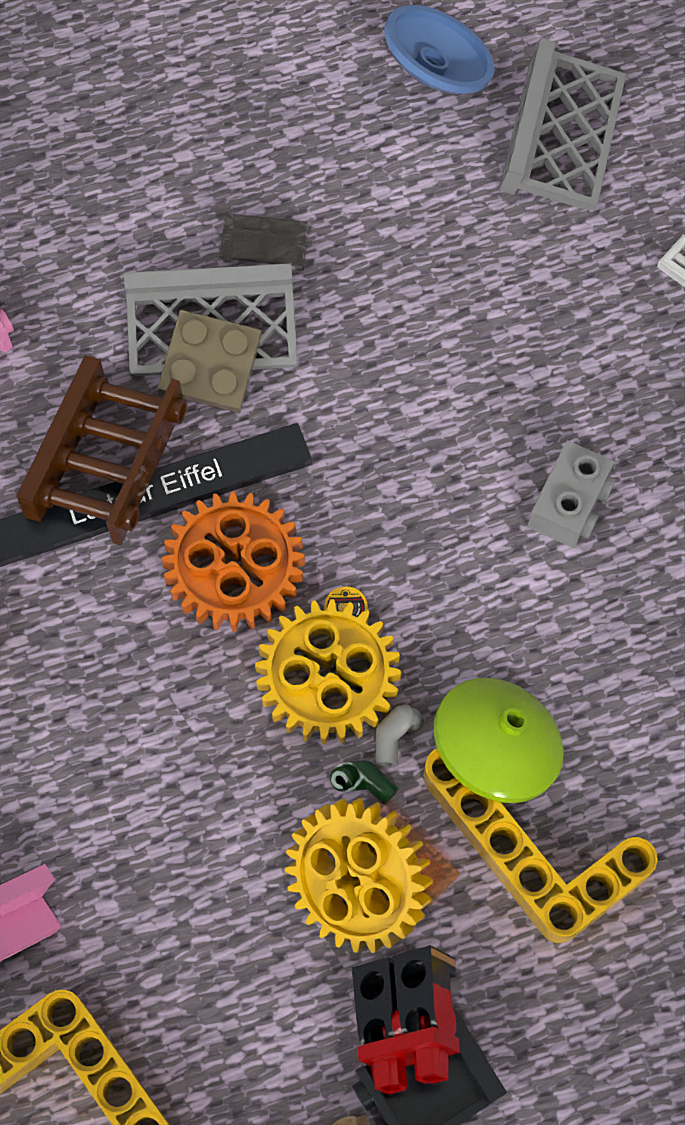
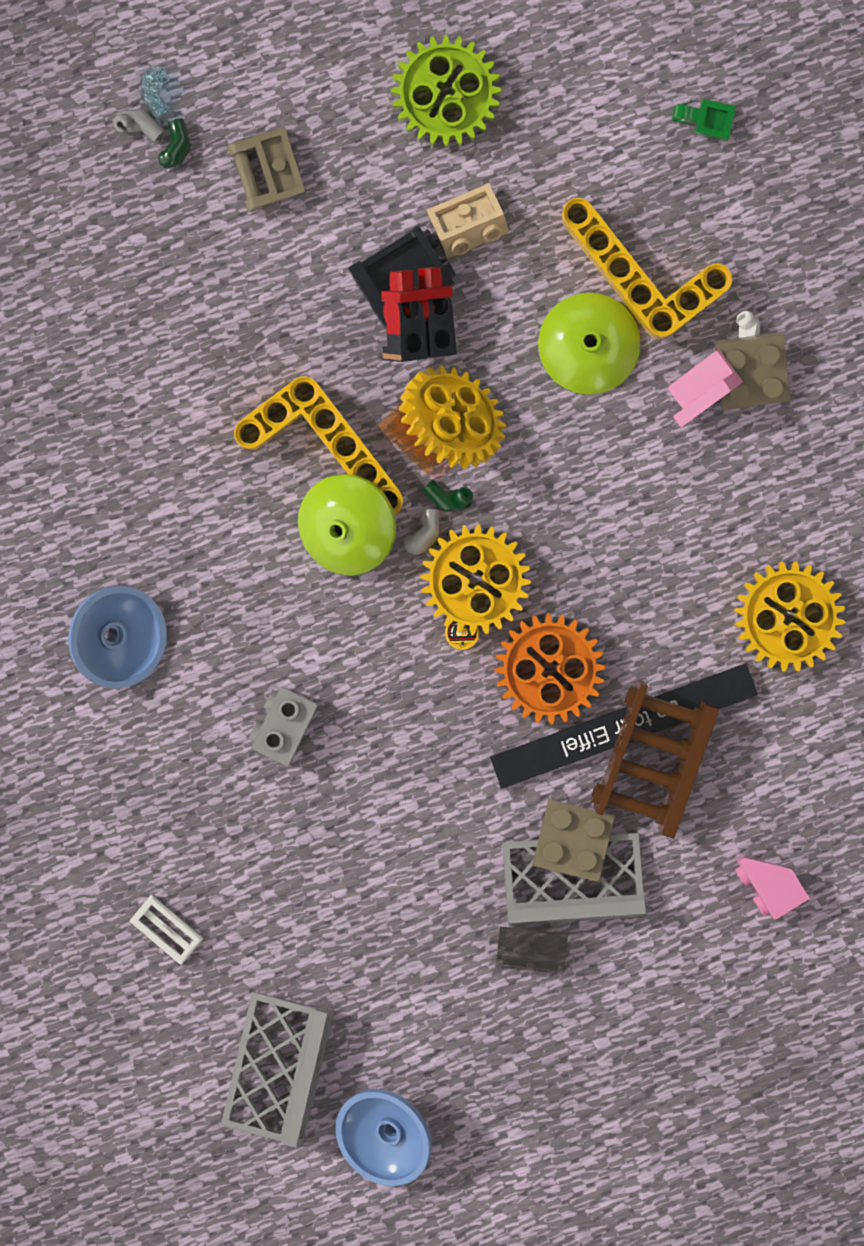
camera: 175 degrees left, 20 degrees up
none -> lime dish [538,293,640,395]

